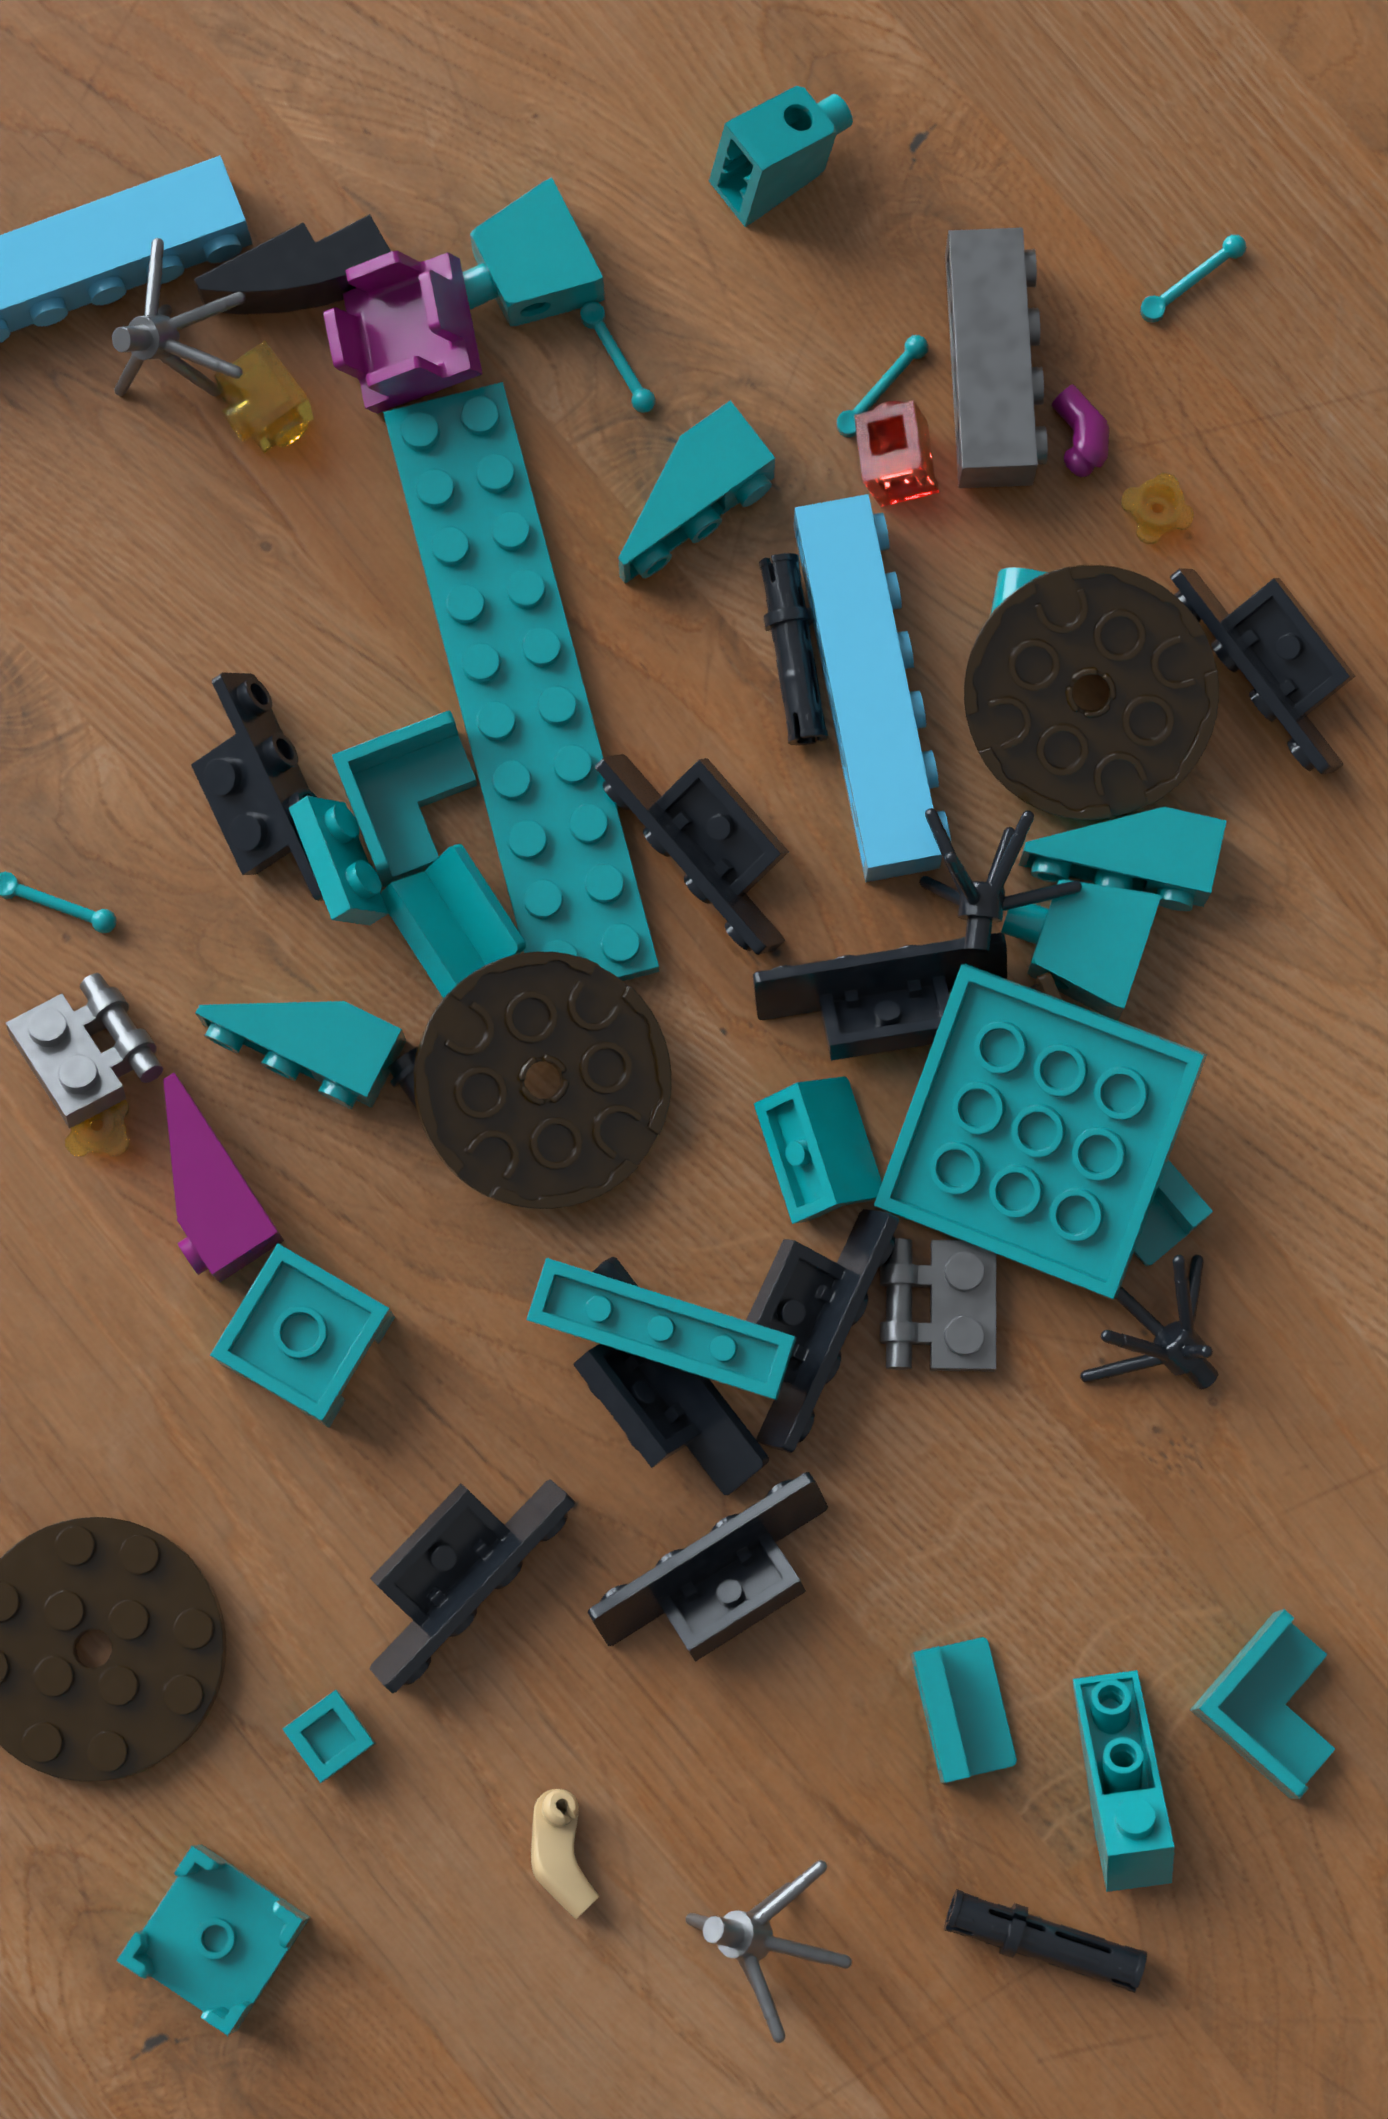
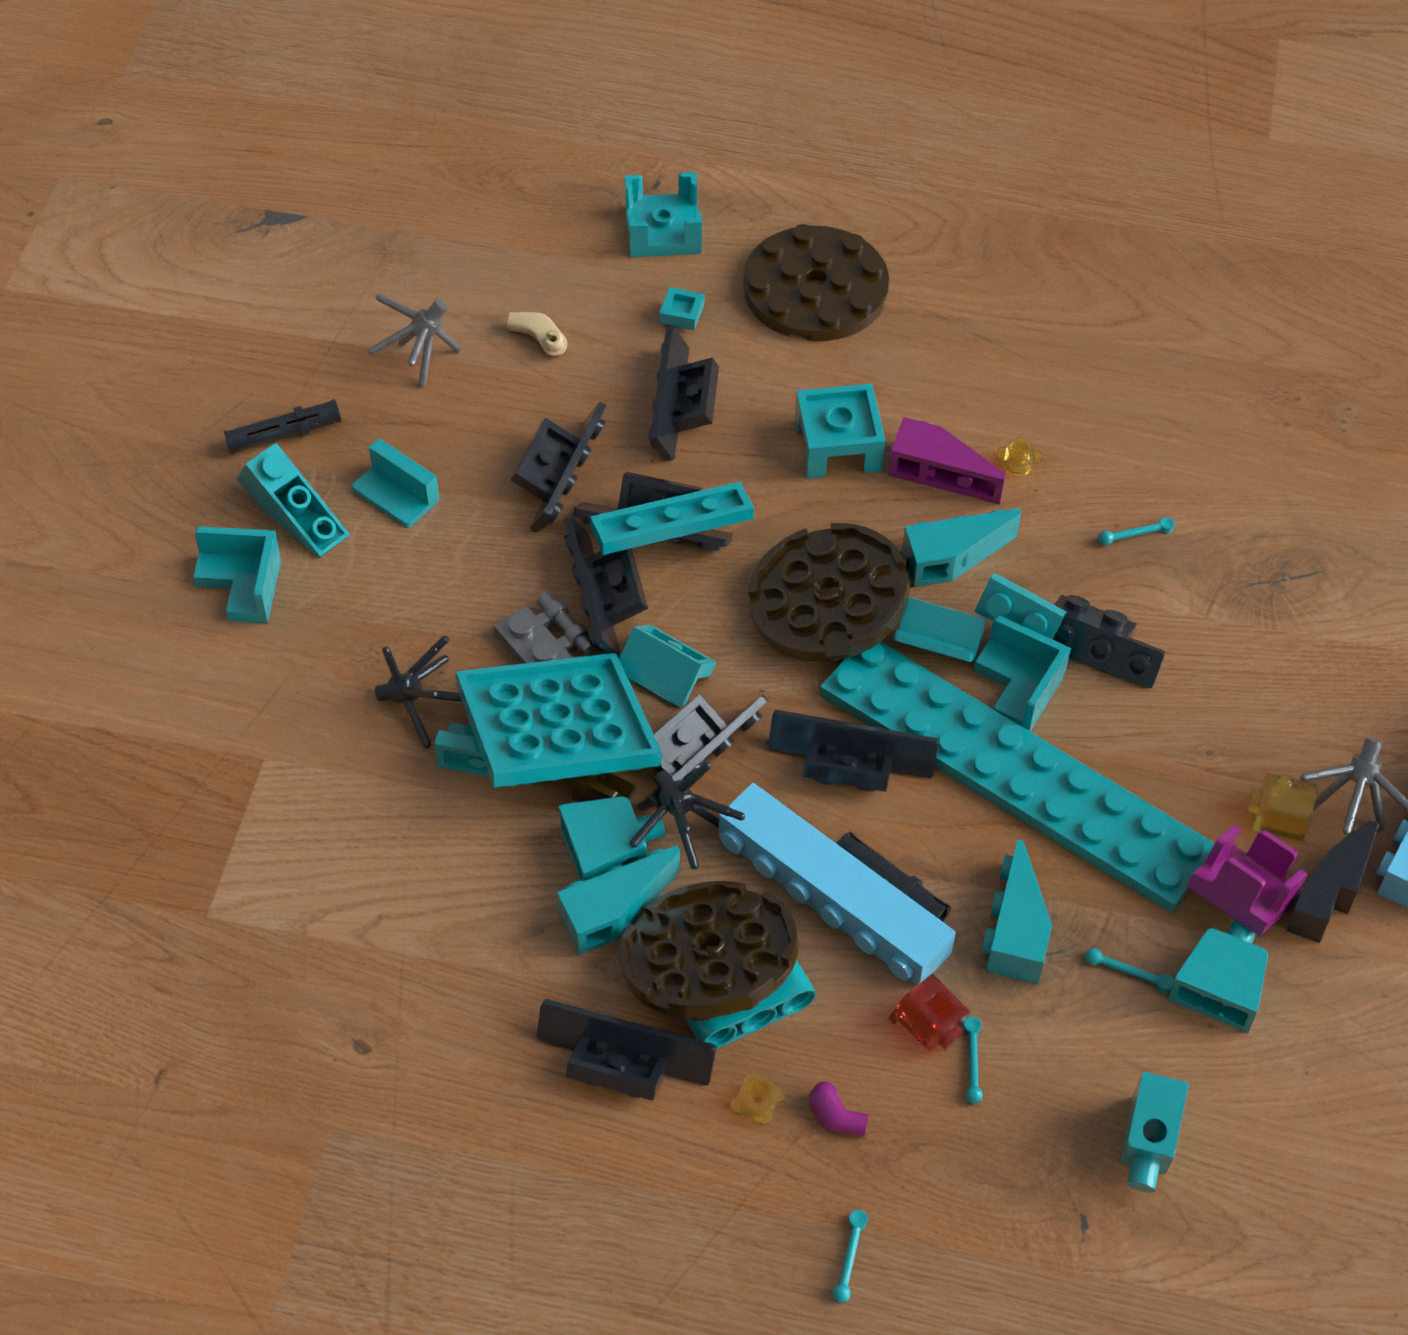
camera: 140 degrees right, 25 degrees down
plate [6,973,163,1129] -> none
flat silver brick [945,227,1048,488] -> none

